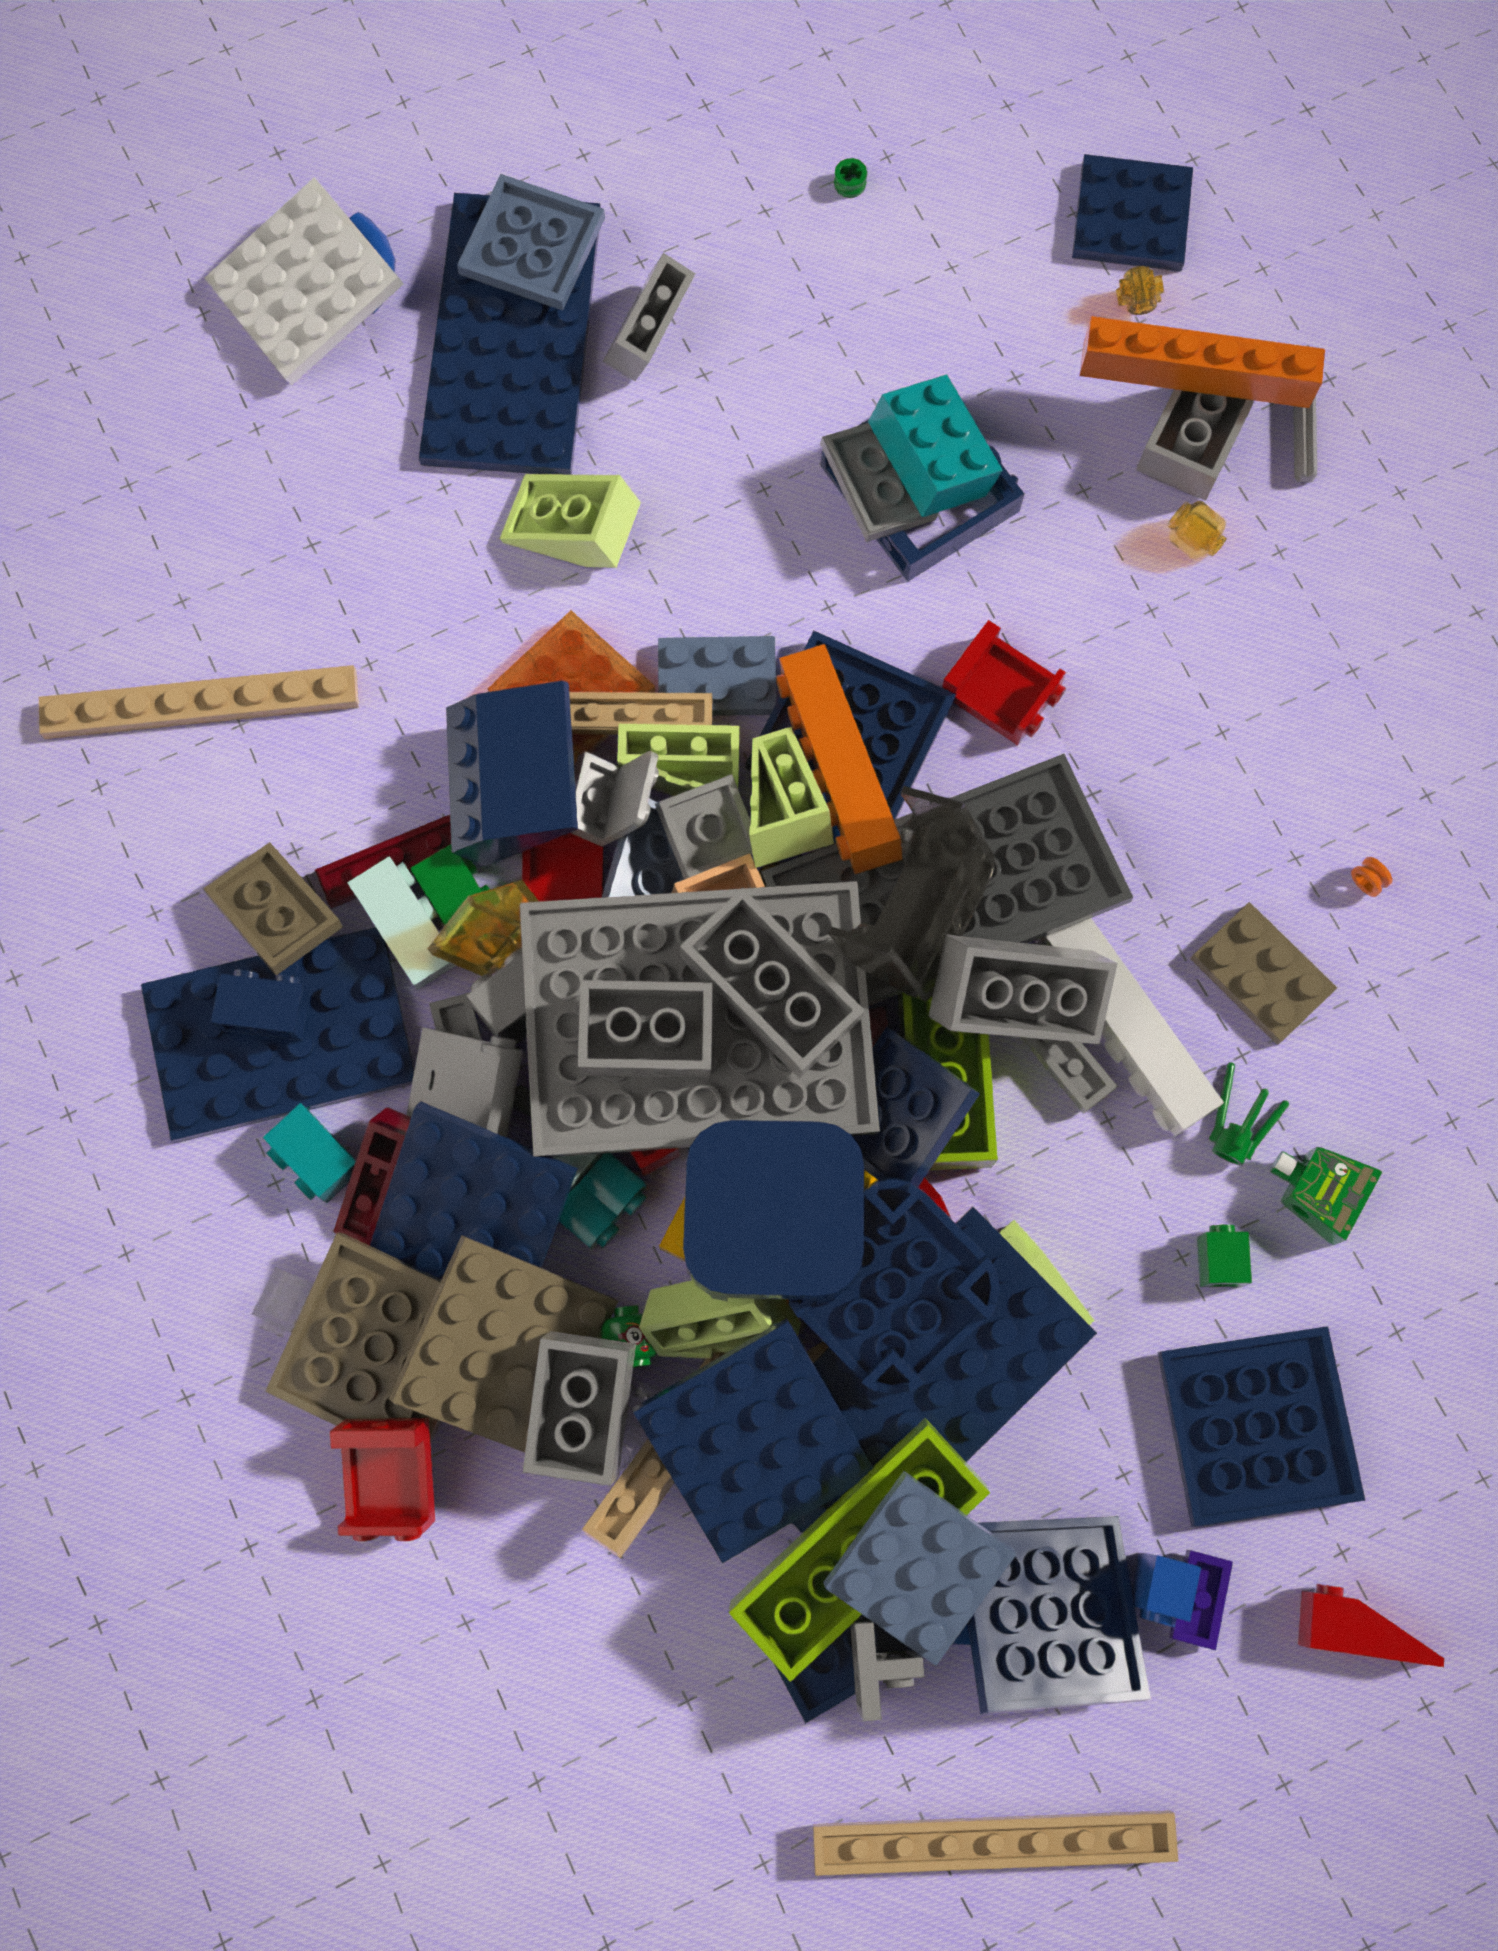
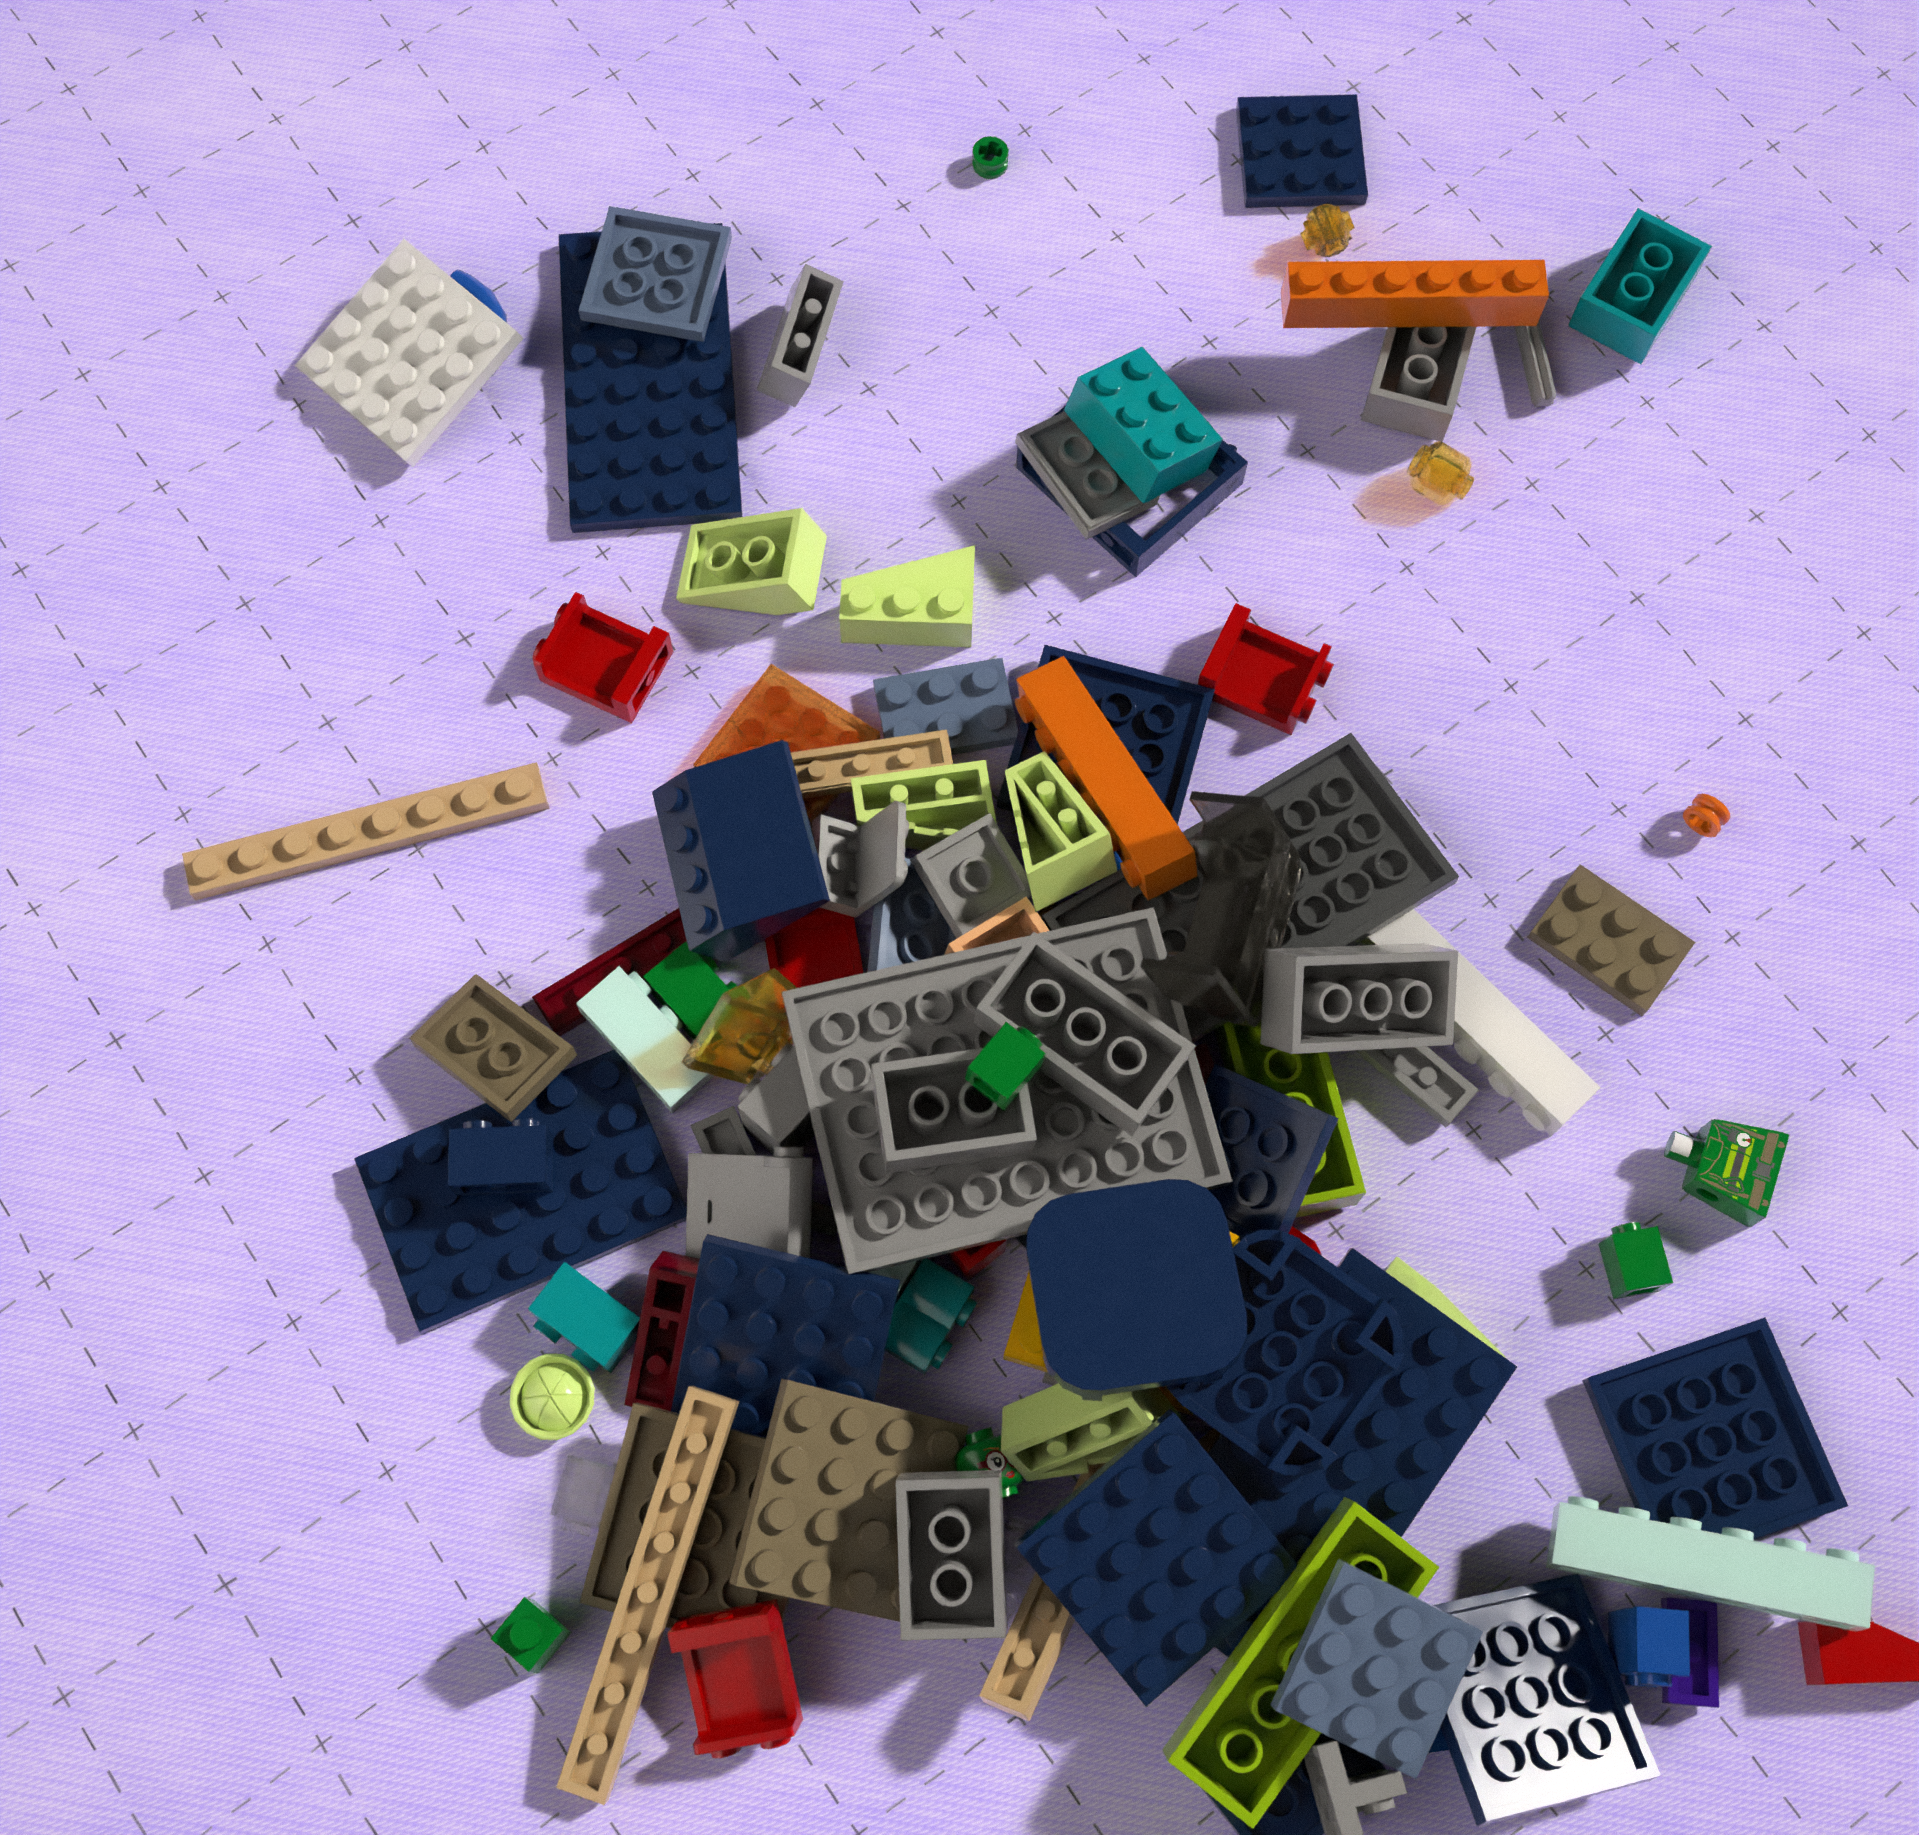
camera: 10 degrees left, 5 degrees down
green plant [1208,1062,1289,1166] -> none
none -> green brick [490,1597,572,1674]
none -> yellowish green hat [509,1354,595,1440]
none -> red panel [532,592,674,723]
none -> tan plate [556,1386,739,1805]
none -> yellowish green wedge [839,545,975,647]
none -> green brick [965,1022,1046,1110]
none -> light aqua brick [1546,1496,1875,1632]
none -> teal brick [1568,208,1712,364]

